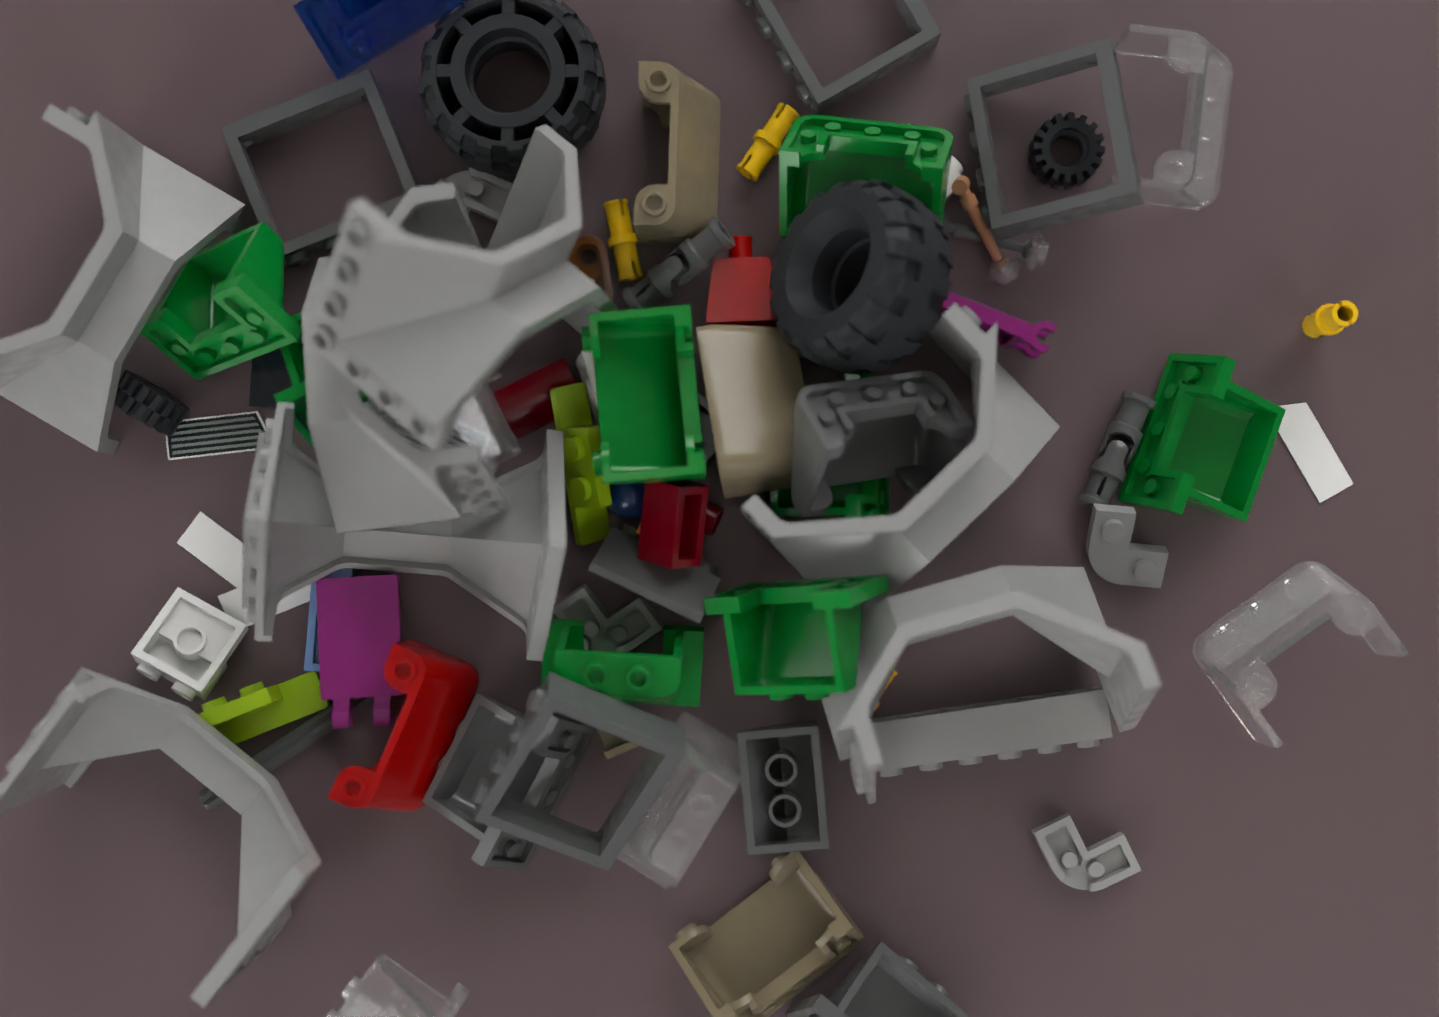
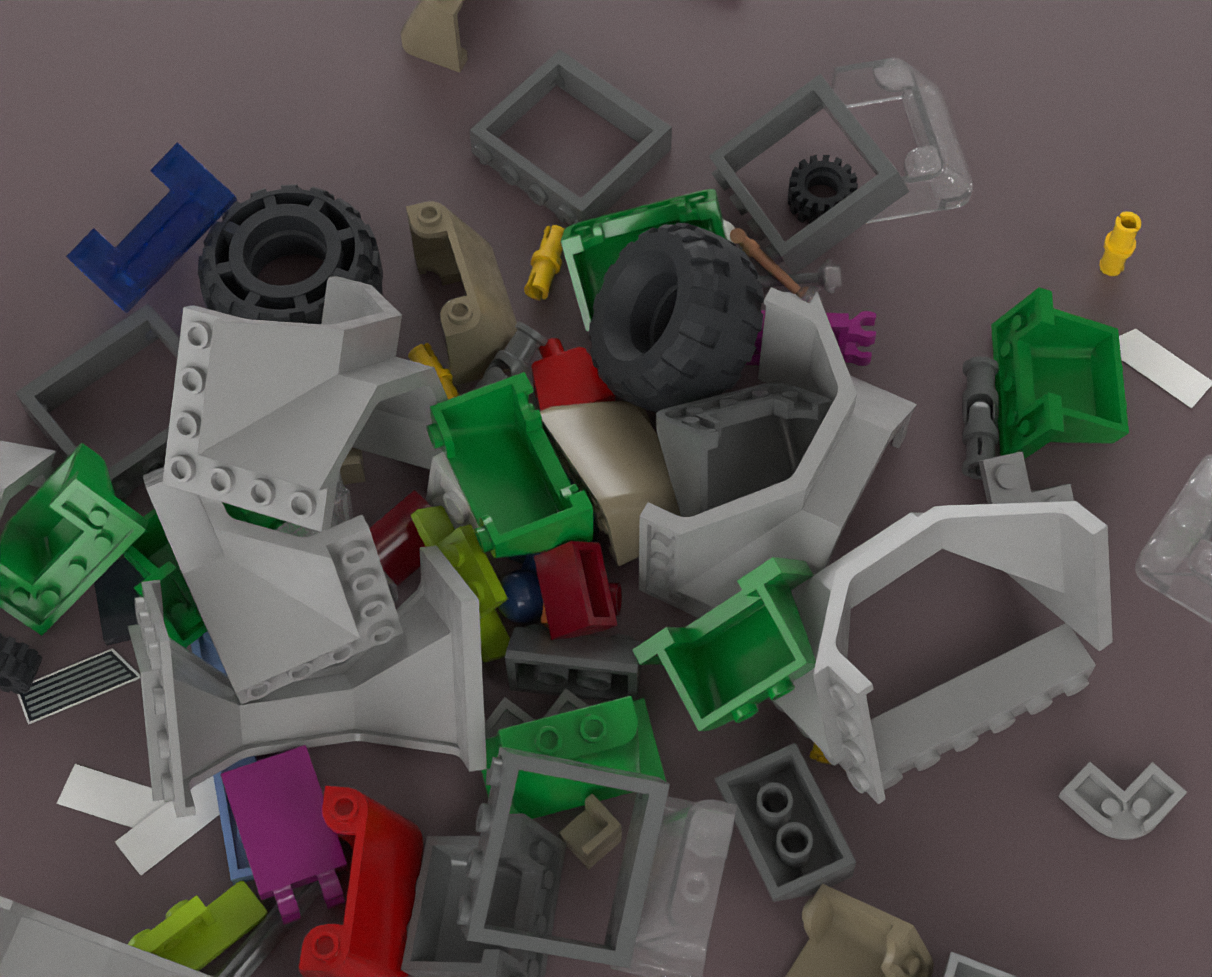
camera: 20 degrees left, 25 degrees down
white plate [131,587,248,701] -> none

